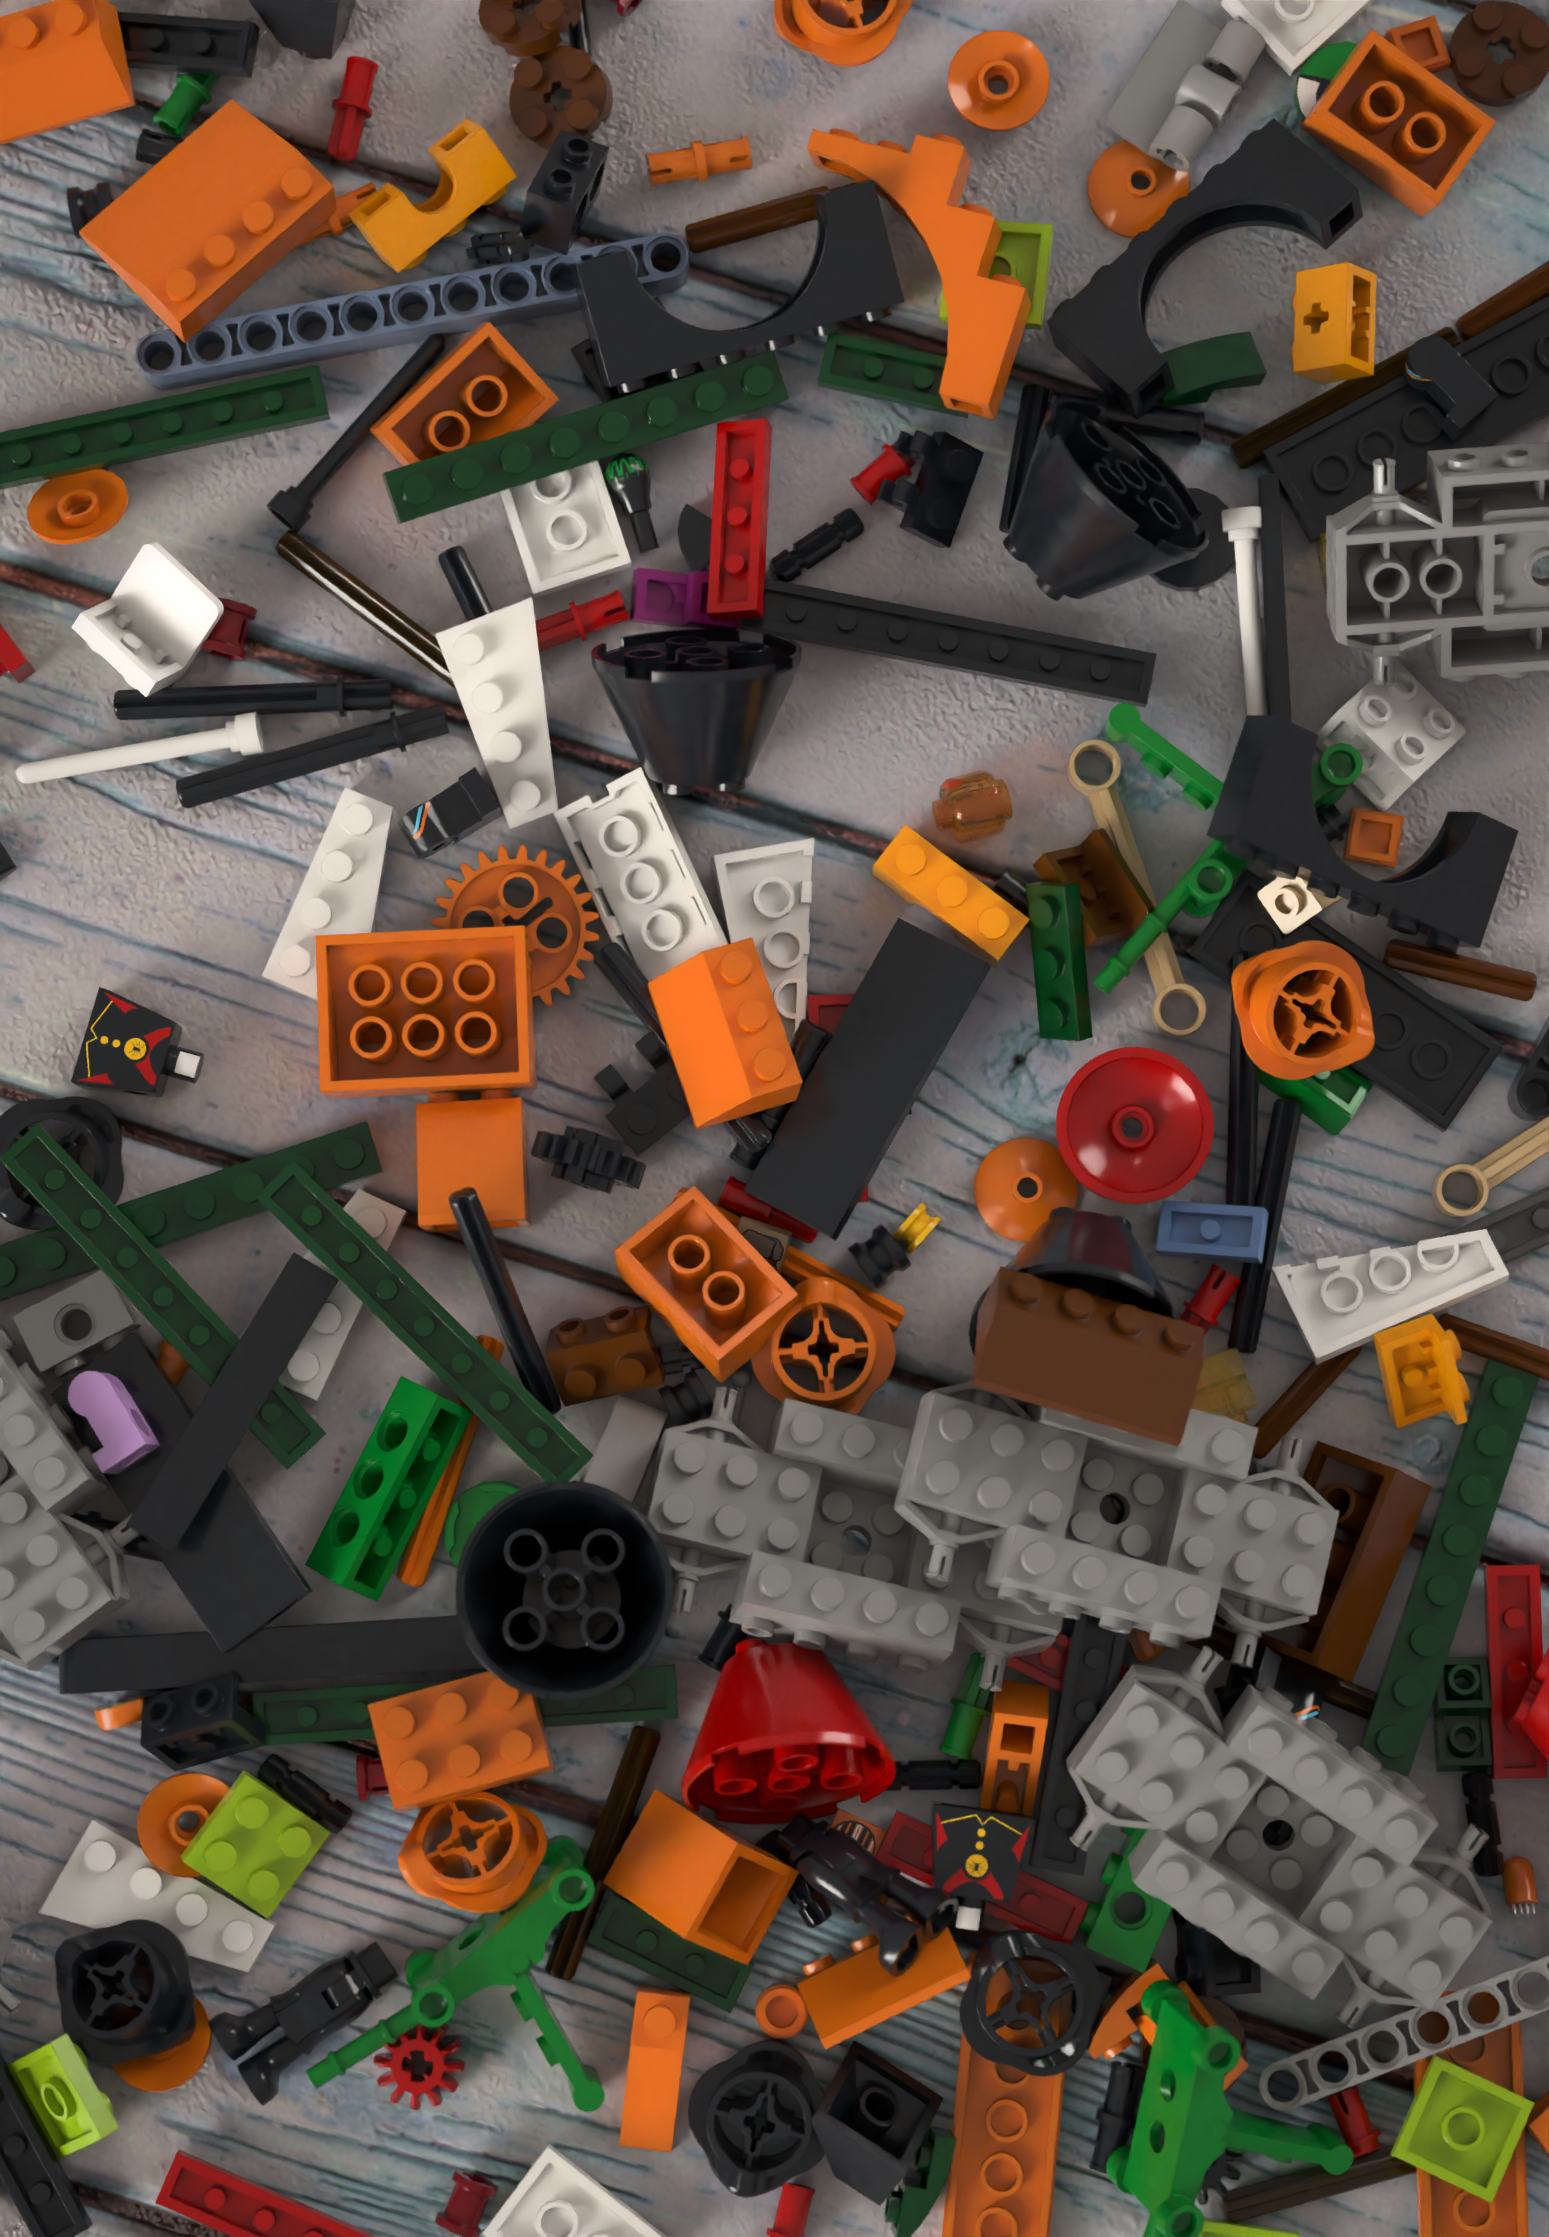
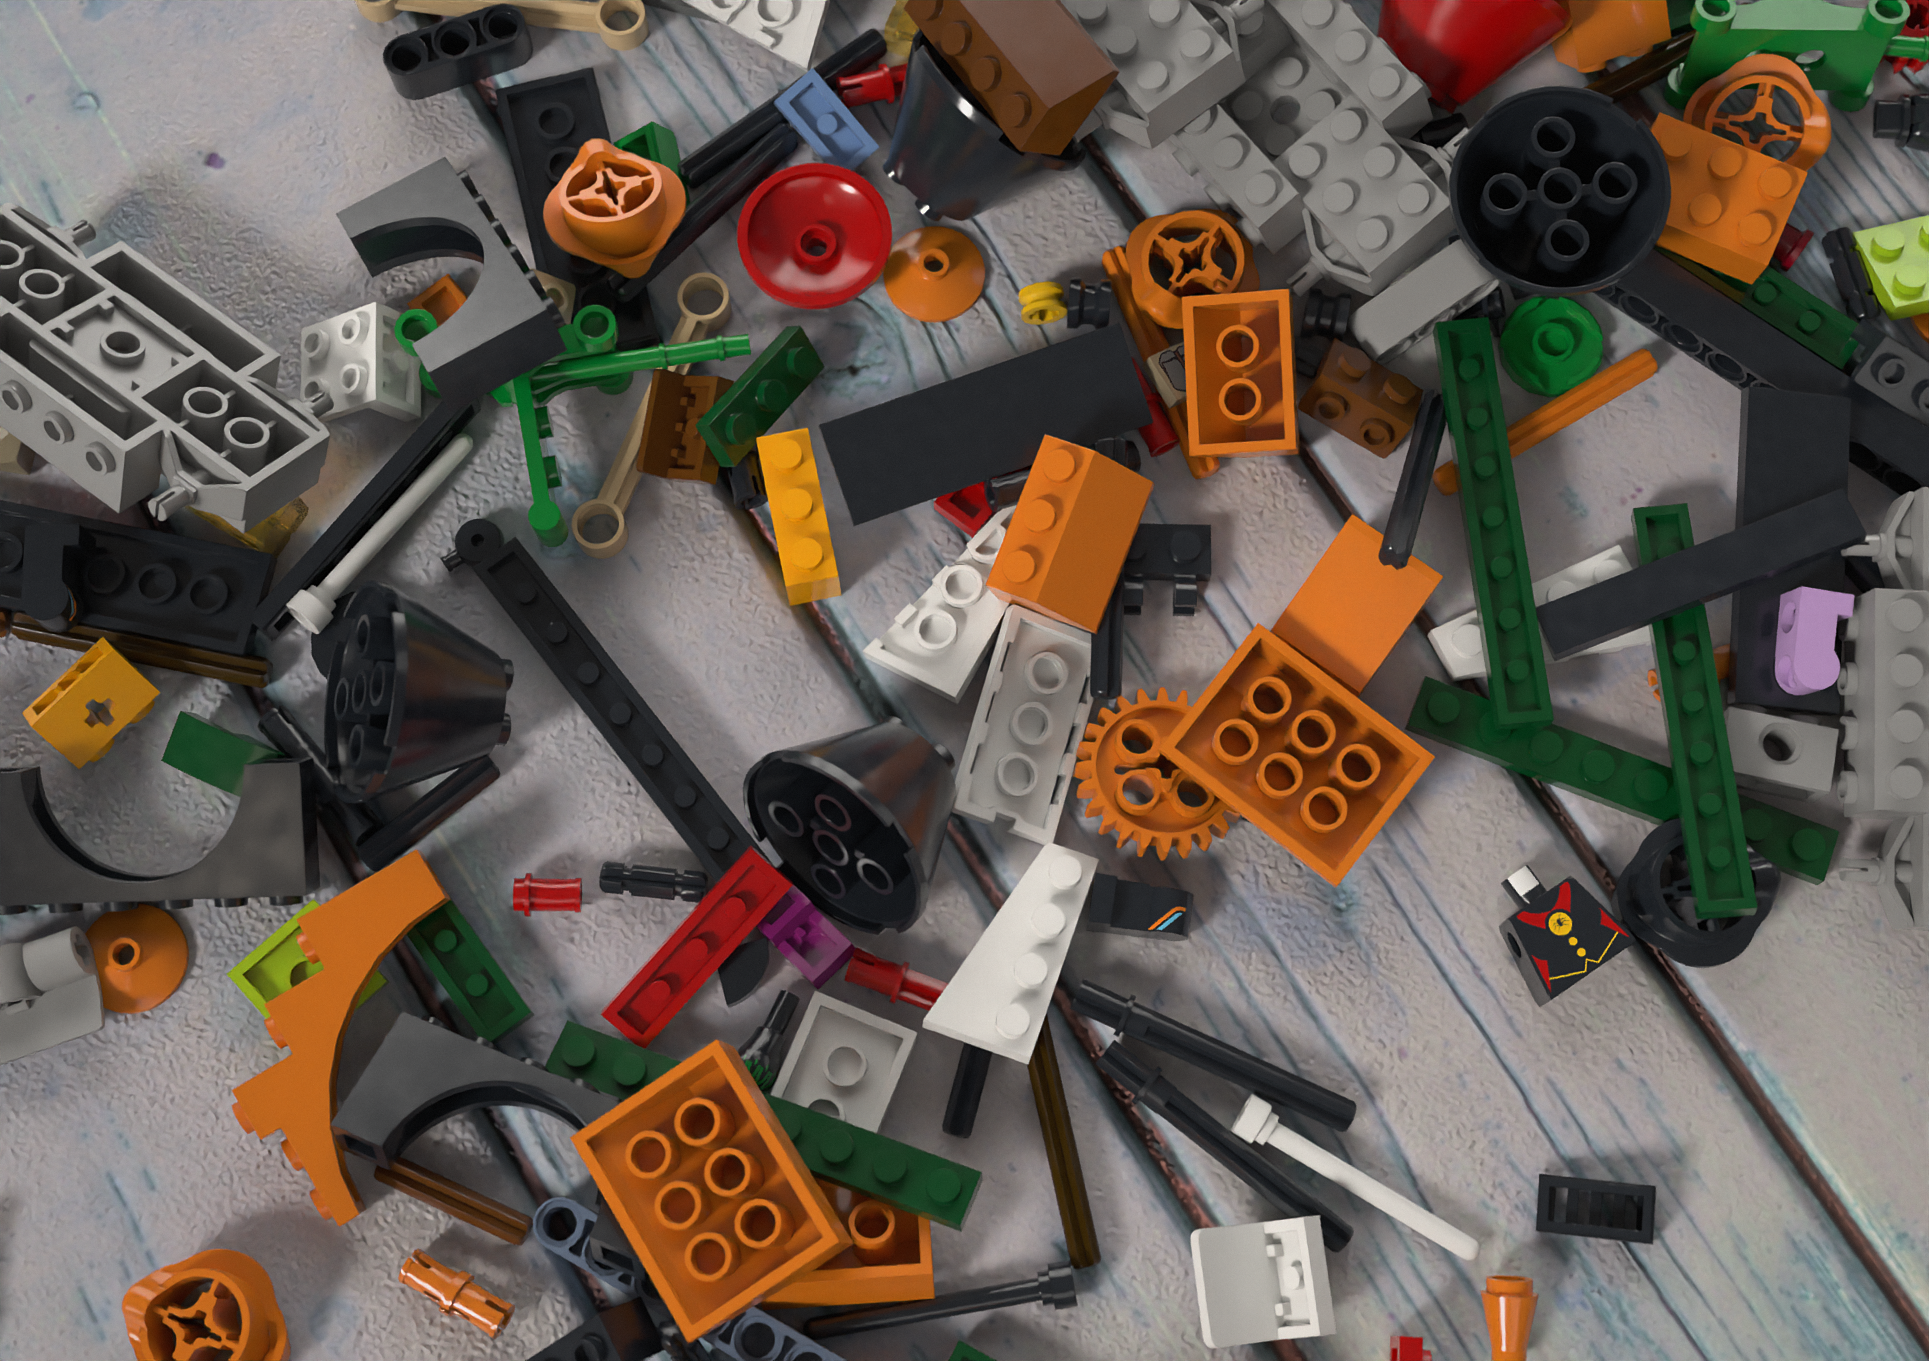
camera: 140 degrees left, 10 degrees down
dark red bush [200,598,257,662] -> none
white wing [262,787,394,1001] -> none
green brick [305,1376,474,1602] -> none
black gear [531,1126,646,1194] -> none
black plate [877,430,984,548] -> none
clear orange head [932,770,1013,844] -> none
orange dish [948,30,1050,132] -> none
reddish brown axle [1383,939,1537,1001] -> none
none -> black piece [440,519,505,572]
none -> orange slope [570,1039,853,1343]

